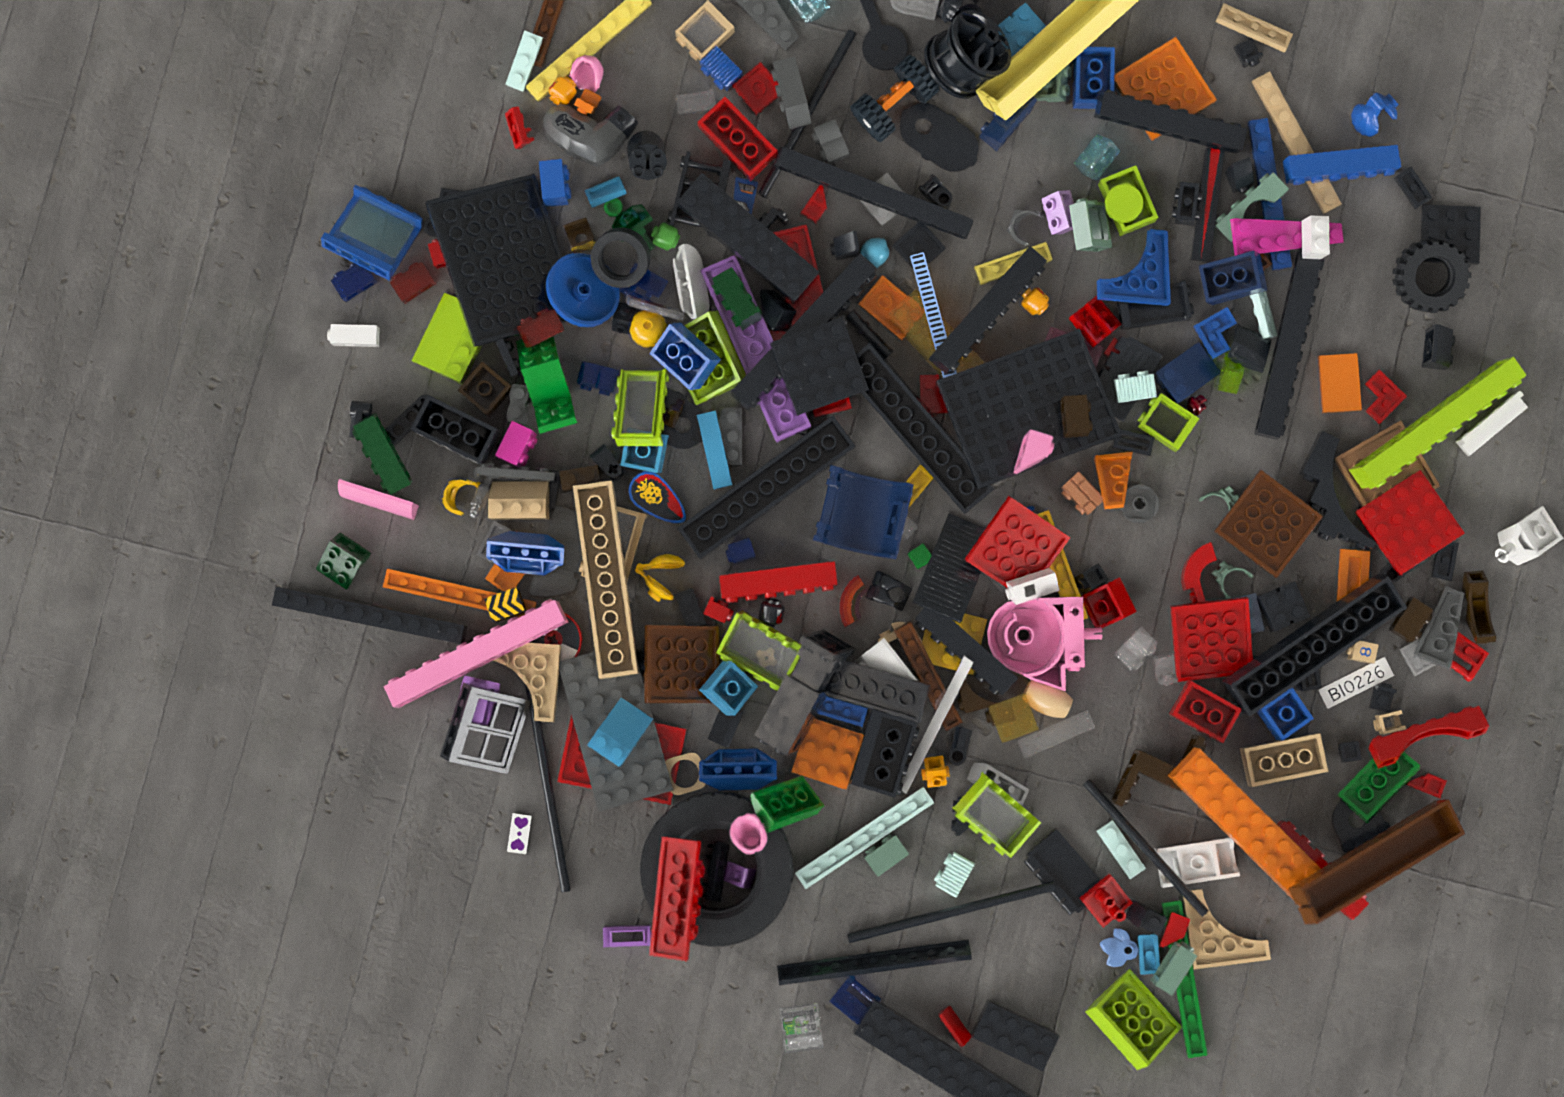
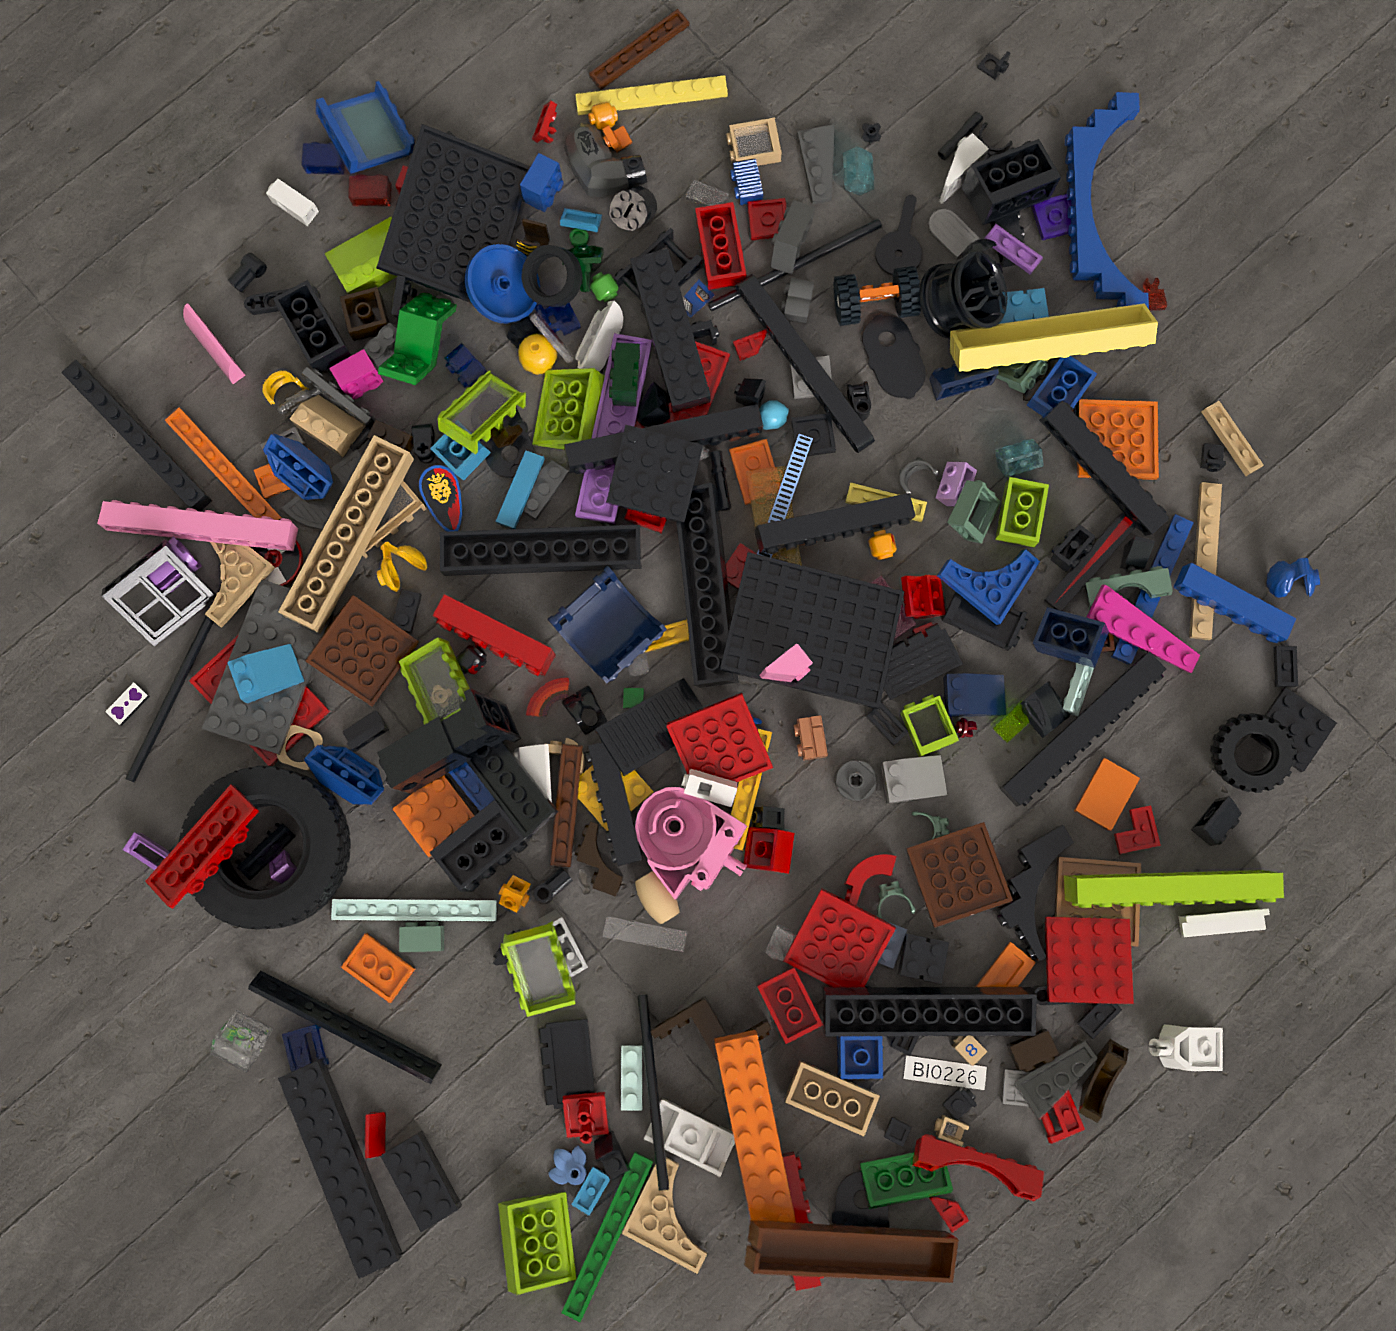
camera: 35 degrees right, 5 degrees down
dark green bracket [316,532,372,590] -> none
dark green brick [352,413,412,495] -> none
piece [484,588,527,623] -> none
light aqua plate [505,31,543,92] -> none
clear red brick [517,308,564,348] -> none
bright pink hair [569,55,604,93] -> none
blue brick [649,323,721,390] -> none
dark azure brick [699,661,758,716] -> none
red brick [703,596,734,624] -> none
clear blue brick [725,538,756,566] -> none
bright pink hair [730,813,767,854] -> none
green slope [750,776,825,833] -> none
black piece [847,881,1056,943] -> none
white sticker [900,656,973,794] -> none
light aqua brick [934,852,975,897] -> none
clear yellow plate [988,693,1039,743] -> none
dark brown brick [1060,395,1093,438] -> none
orange wing [1094,452,1132,509] -> none
lime tile [1104,184,1143,223] -> none
light aqua brick [1113,370,1157,403] -> none
clear brick [1113,627,1158,670] -> none
sand green window [1150,941,1197,996] -> none
red tile [1159,912,1191,947] -> none
blue plate [1193,307,1237,360] -> none
white brick [1302,215,1330,259] -> none
none -> orange tile [341,933,416,1003]
none -> light grey slope [880,755,947,804]

